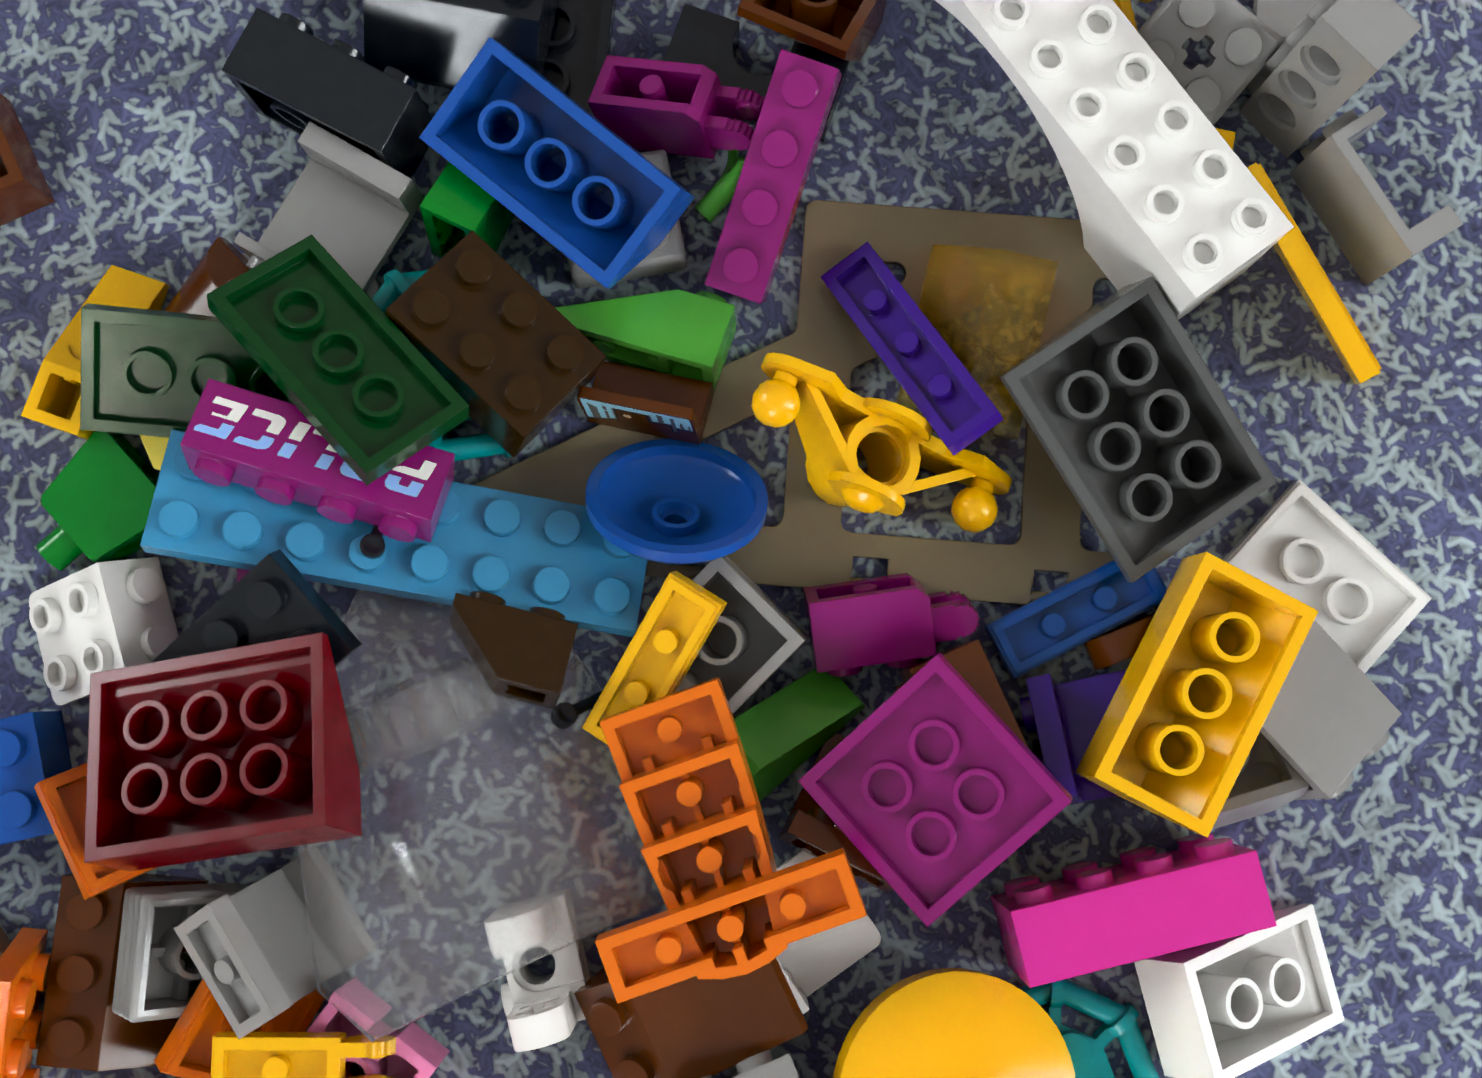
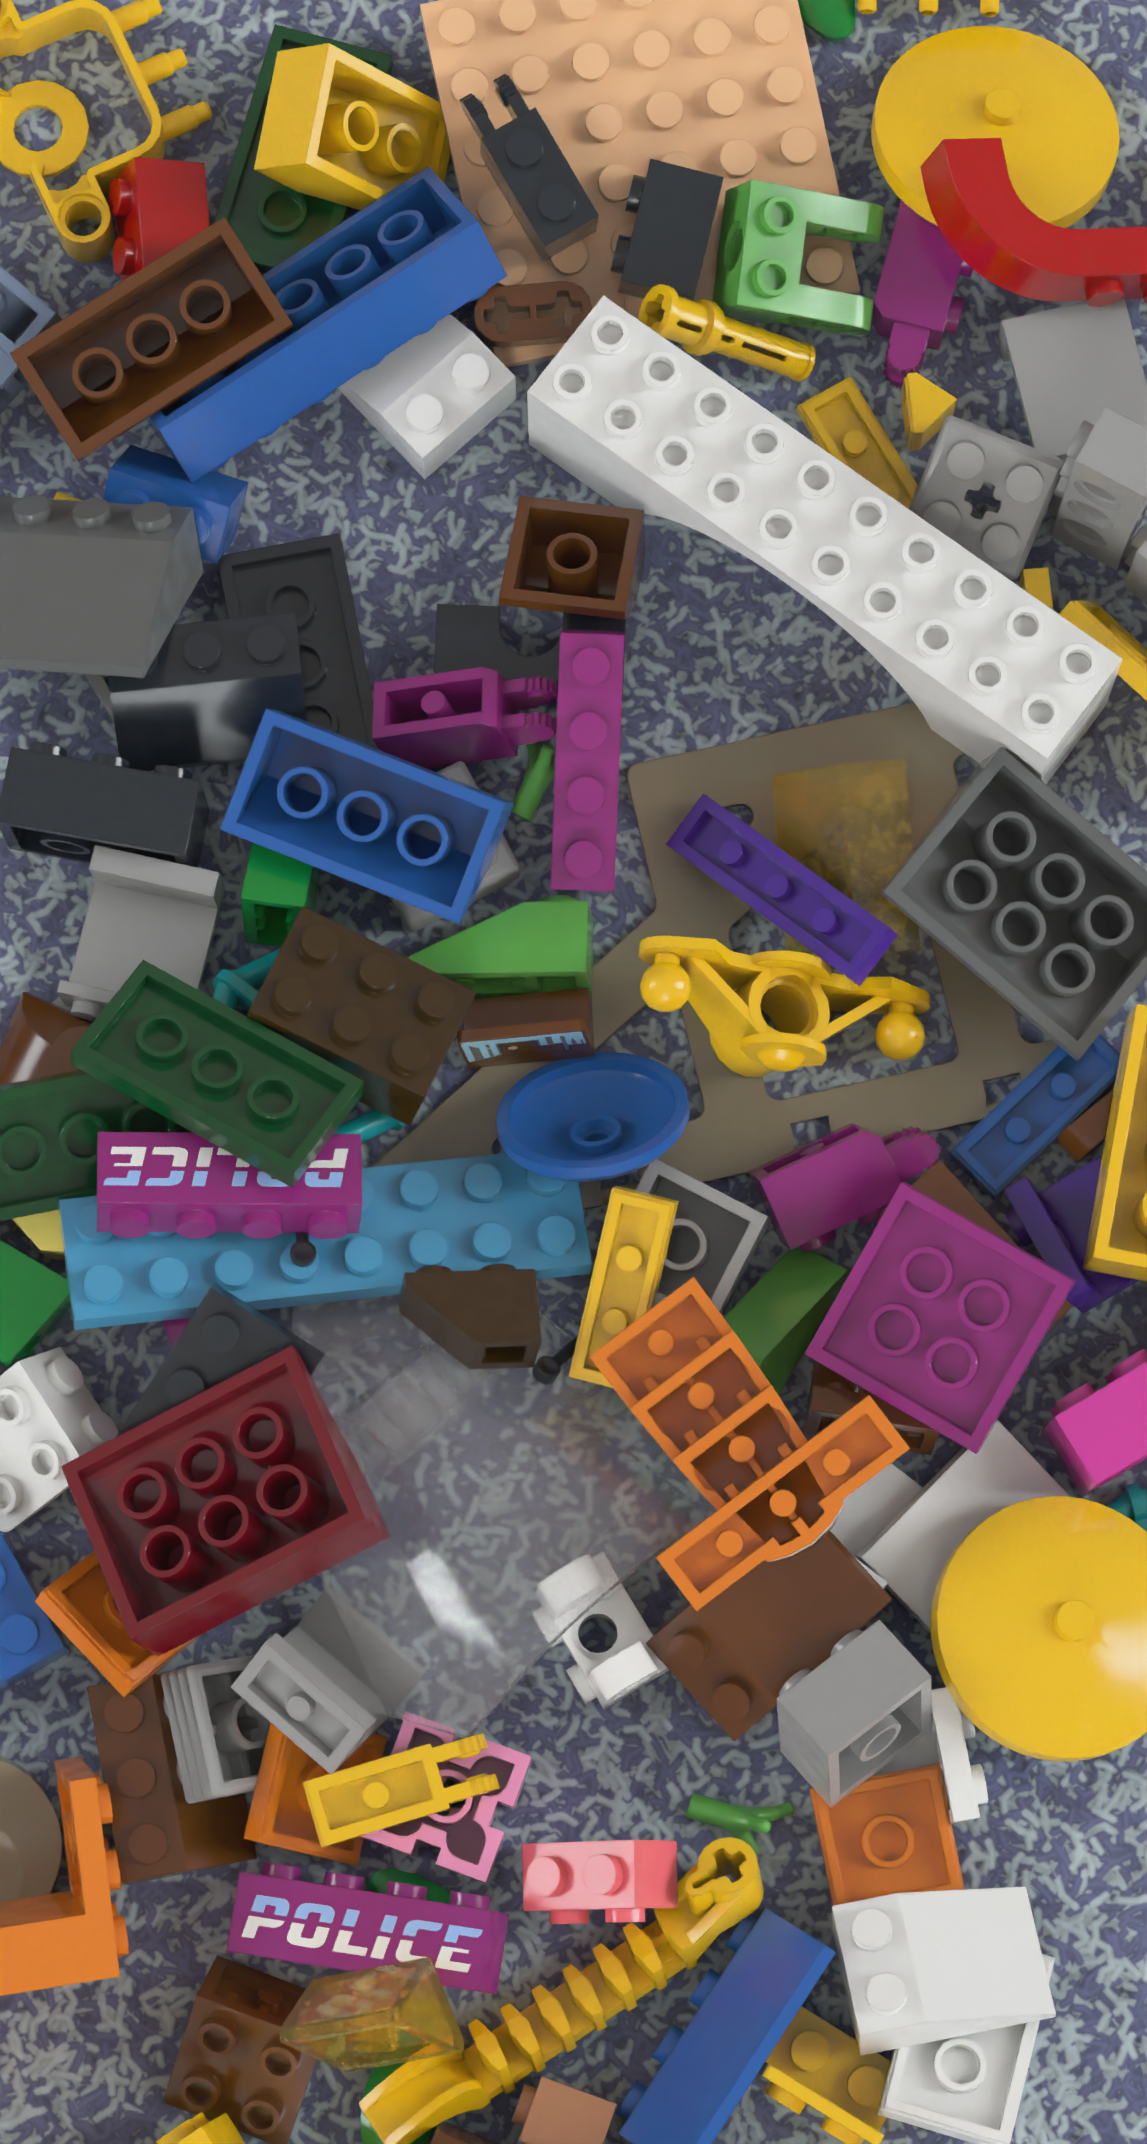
camera: 15 degrees left, 5 degrees down
none -> white tile [856,1420,1070,1634]

